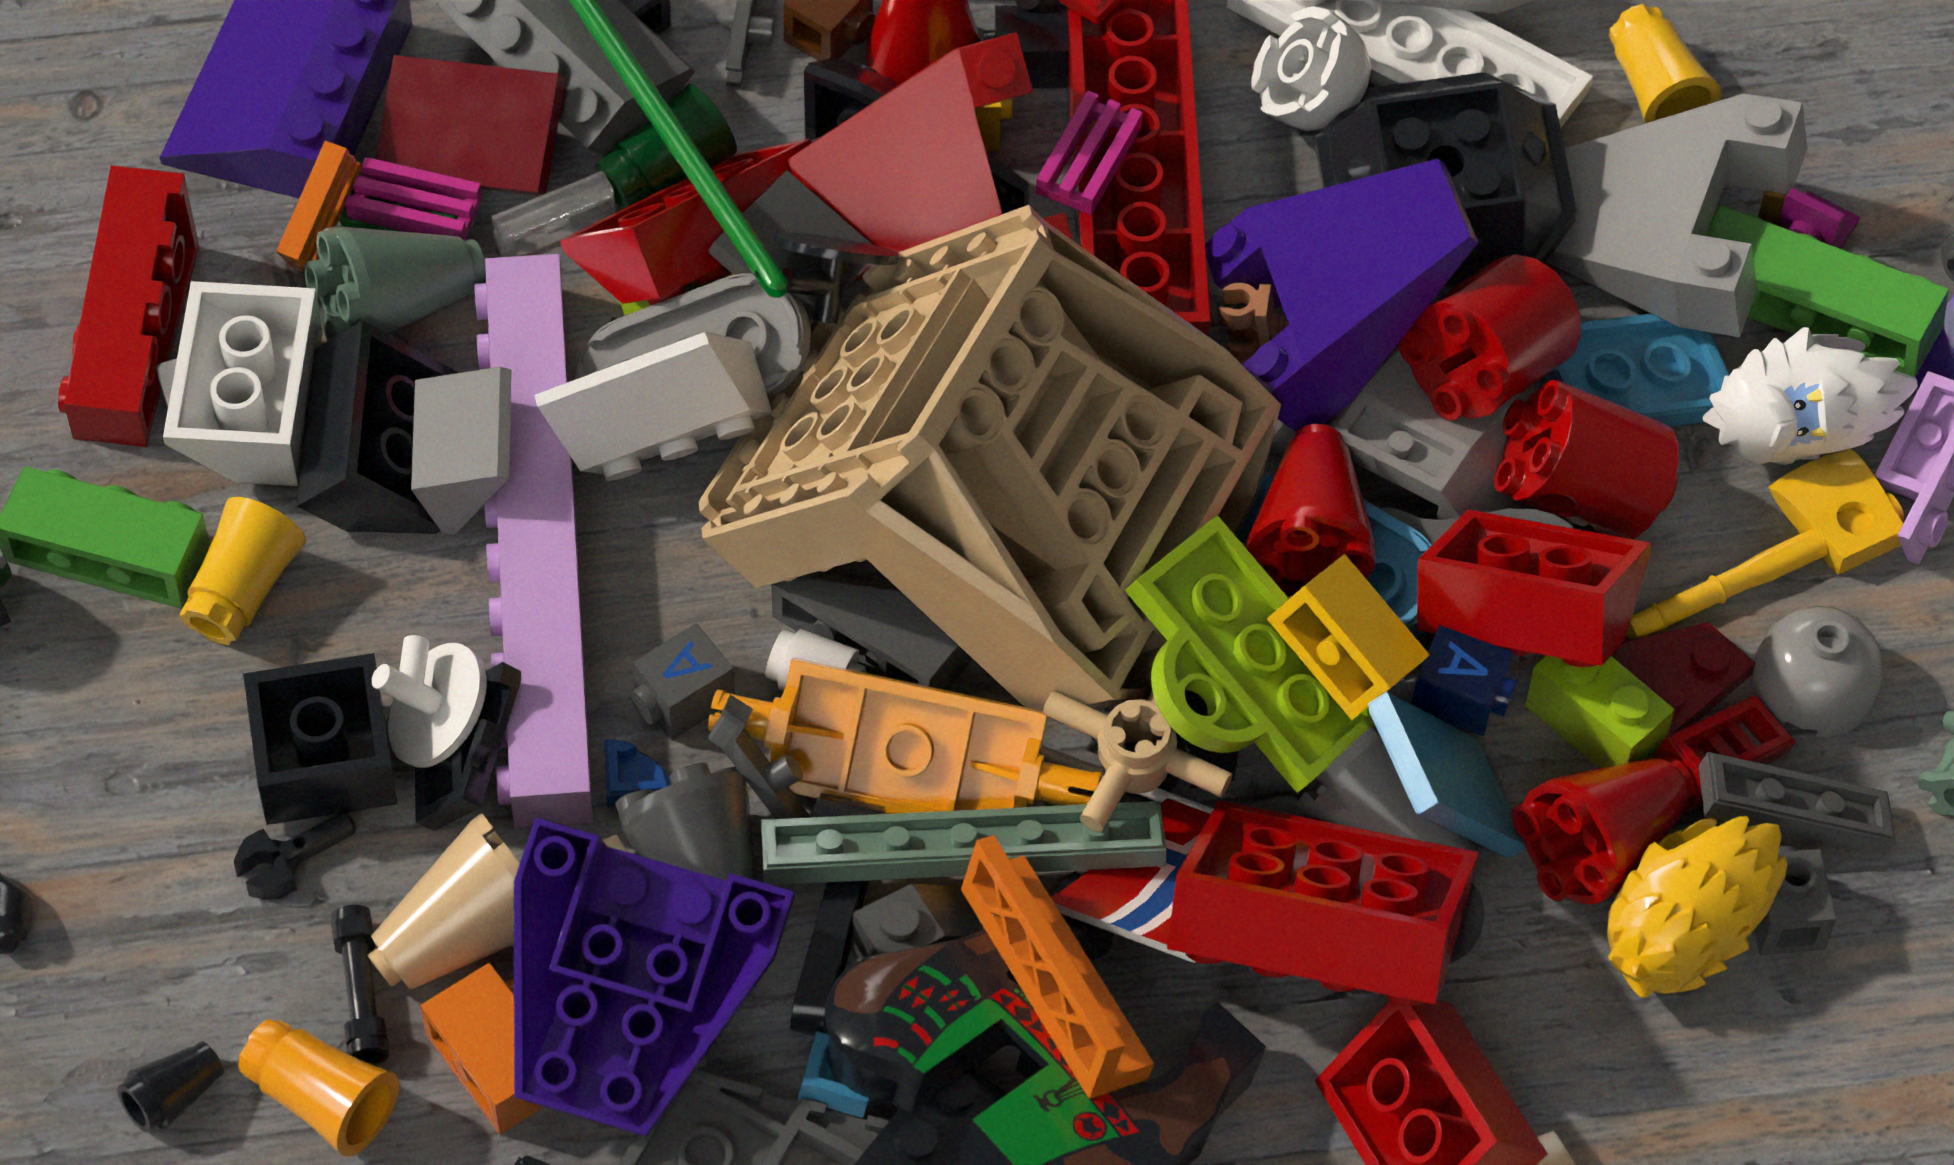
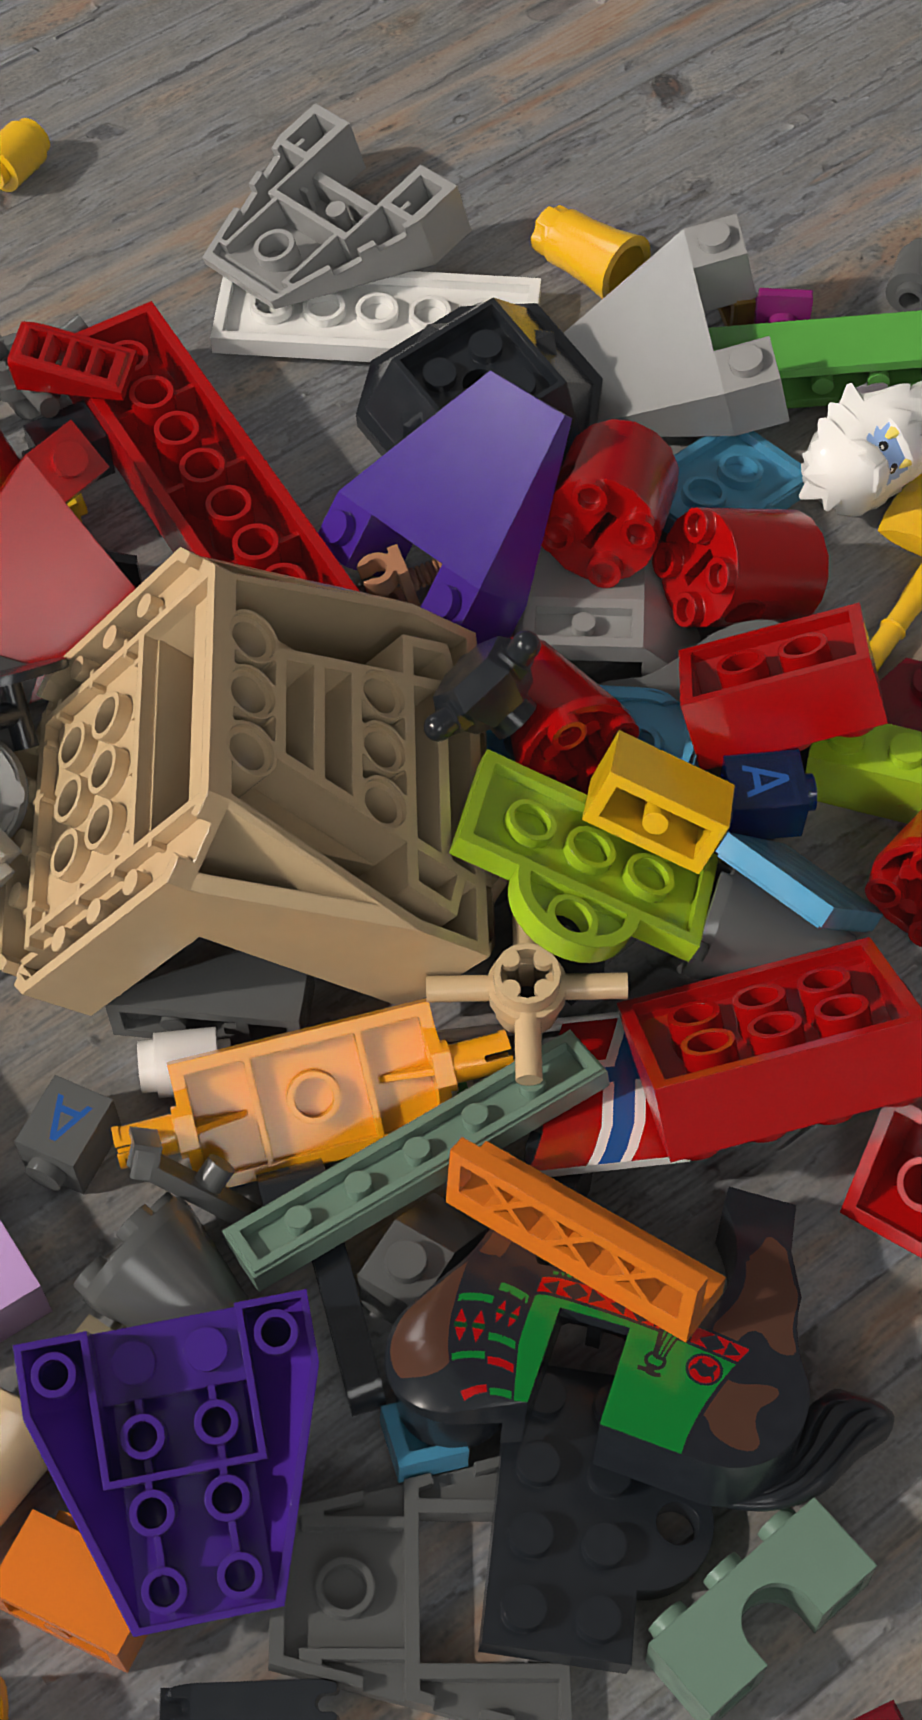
camera: 25 degrees left, 0 degrees up
blue tile [604,739,671,807] -> none
dark pink tile [1036,91,1143,215] -> none
white cylinder [1251,6,1371,131] -> none
none -> black rock [424,631,541,742]

